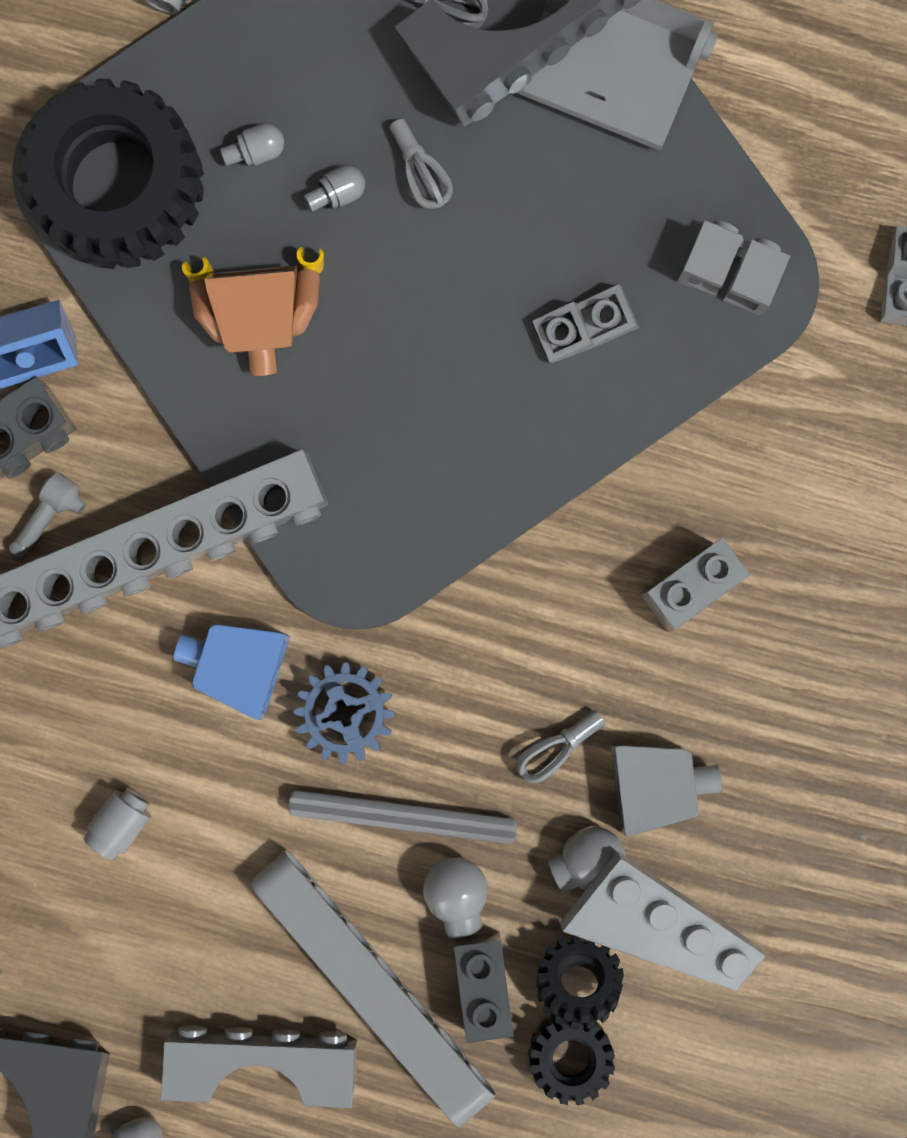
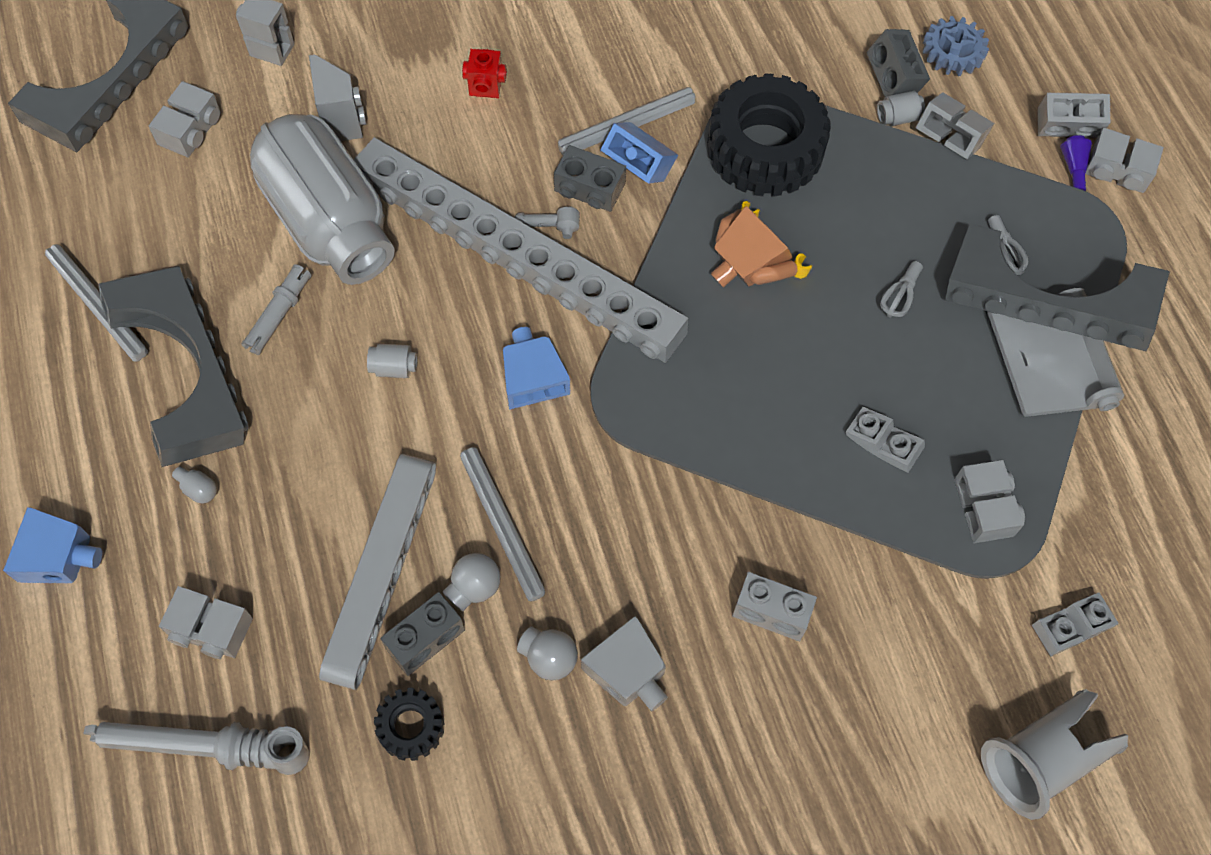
camera: 55 degrees right, 20 degrees down
light grey arch [161,1025,357,1108] -> none
light grey cylinder [220,123,285,166] -> none
sand blue gear [294,663,395,764] -> none
light grey cylinder [303,165,365,212] -> none
light grey piece [516,710,605,783] -> none
black tyre [536,935,624,1030] -> none
light grey wing [560,851,765,991] -> none

